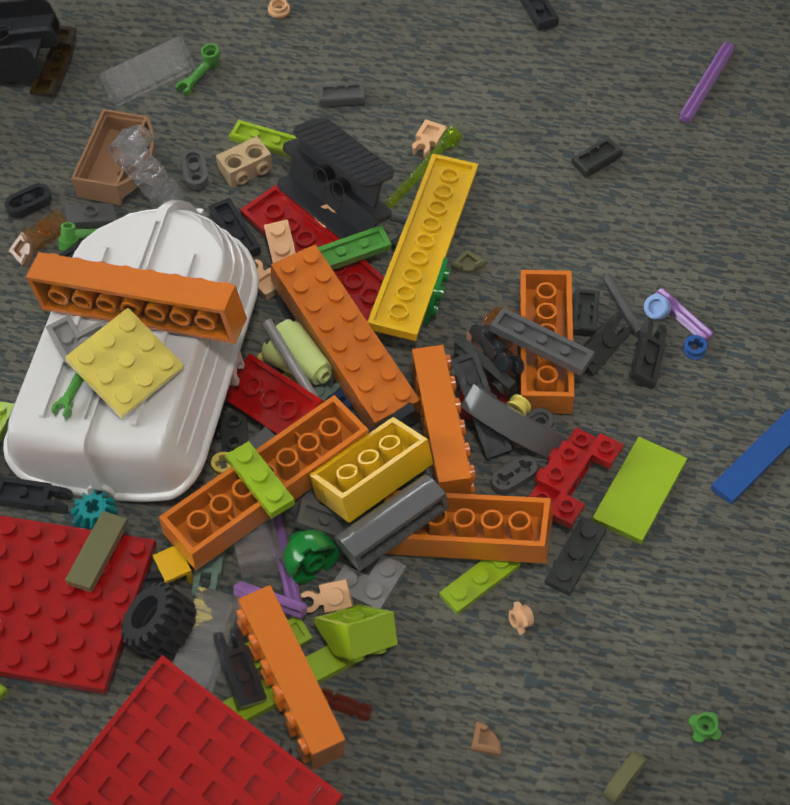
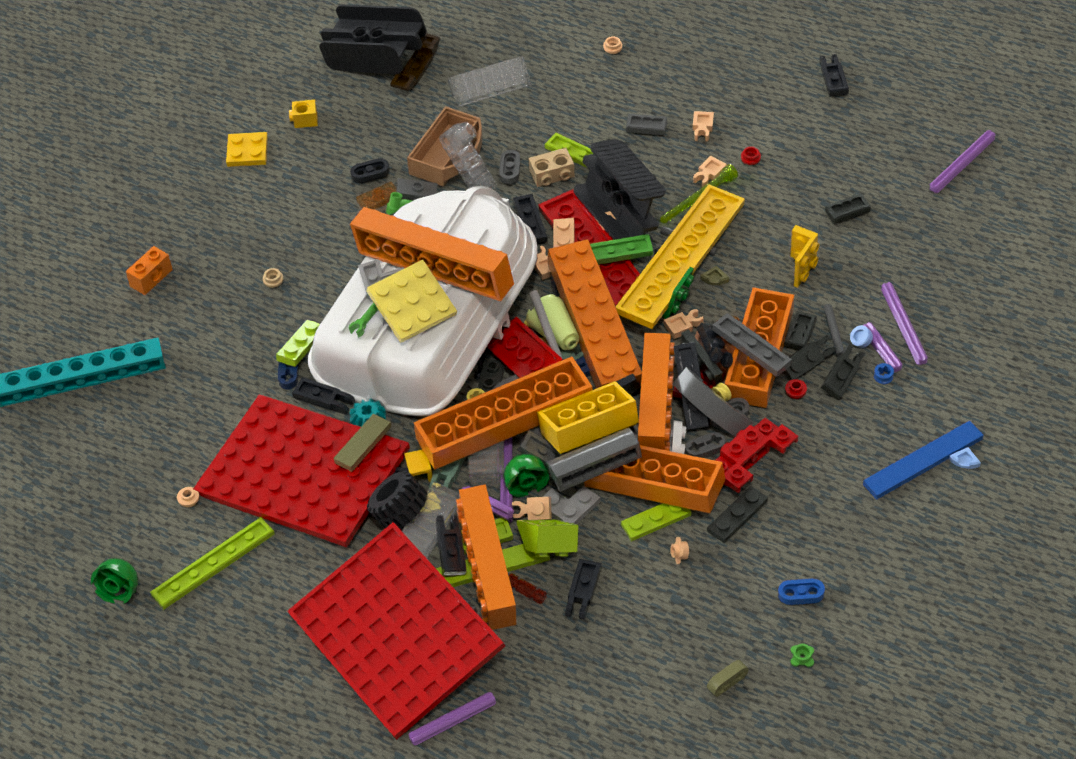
camera: 15 degrees right, 5 degrees down
medium nougat tile [9,232,33,266] -> none
bright green brick [175,43,221,97] -> none
lime plate [226,441,295,519] -> none
medium nougat tile [471,721,501,757] -> none
lime tile [592,437,687,545] -> none
none -> black hinge [565,559,602,620]
none -> light nougat plate [664,309,704,339]
none -> white plate [670,420,686,454]
none -> light nougat plate [693,111,714,141]
none -> red plate [741,147,761,165]
none -> blue plate [778,579,825,605]
none -> red plate [785,379,807,399]
none -> yellow bracket [790,225,820,288]
none -> medium lavender axle [881,282,928,365]

